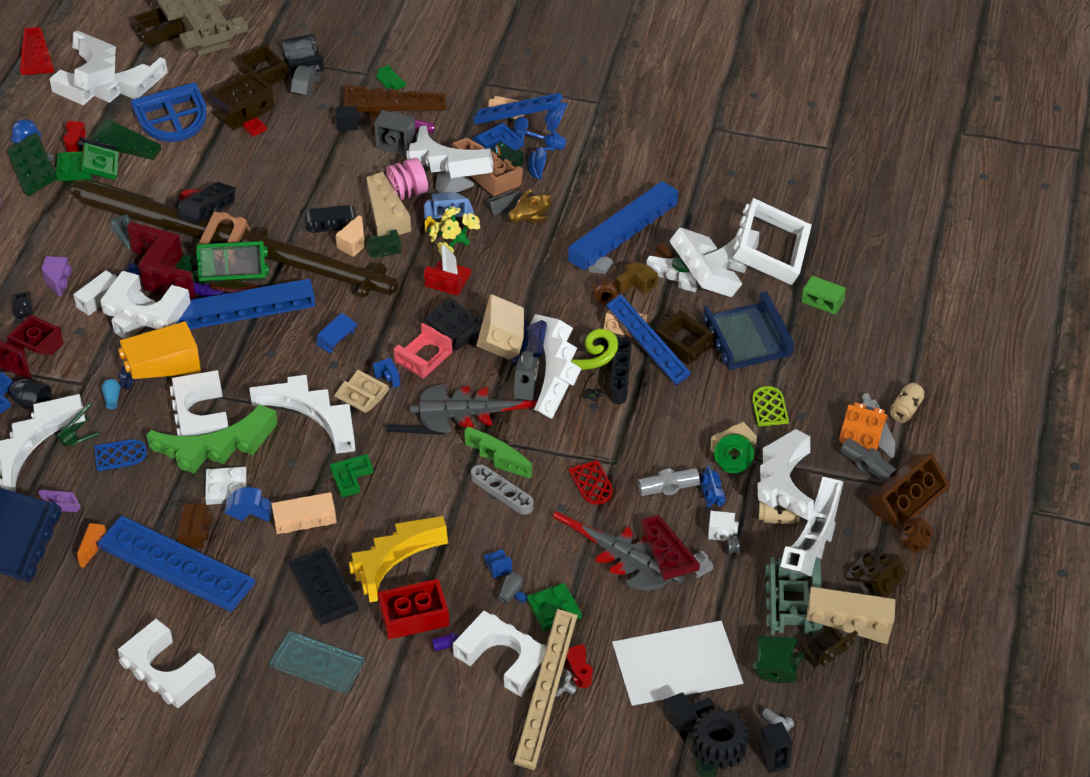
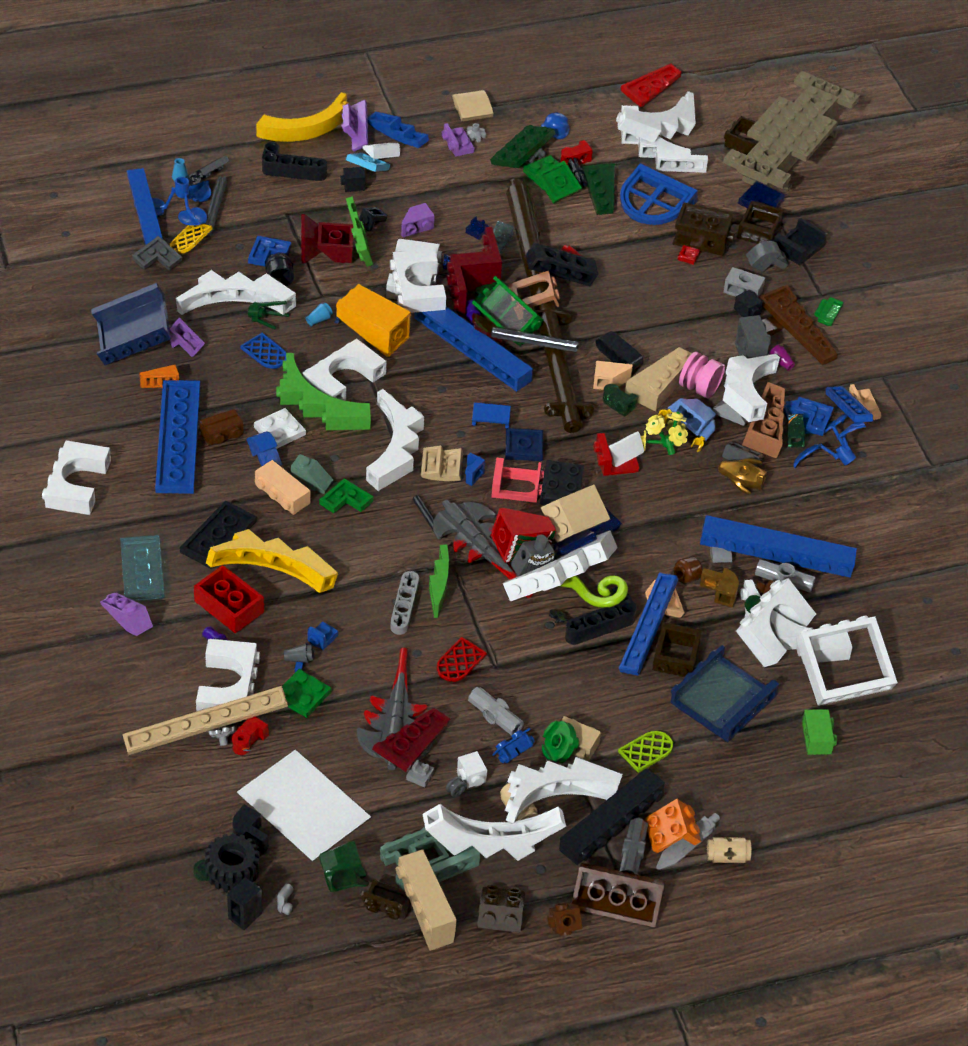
camera: 55 degrees right, 0 degrees up
none -> medium lavender slope [100,593,153,636]
none -> sand green slope [291,454,333,494]
none -> bright green wing [346,196,373,267]
none -> clear blue tile [465,216,490,240]
none -> red slope [490,508,556,563]
none -> black axle [491,327,579,352]
none -> dark blue tile [505,428,543,461]
none -> black brick [559,768,665,865]
none -> light grey brick [723,267,765,298]
none -> clear blue plate [738,182,785,208]
none -> light grey piece [755,559,816,592]

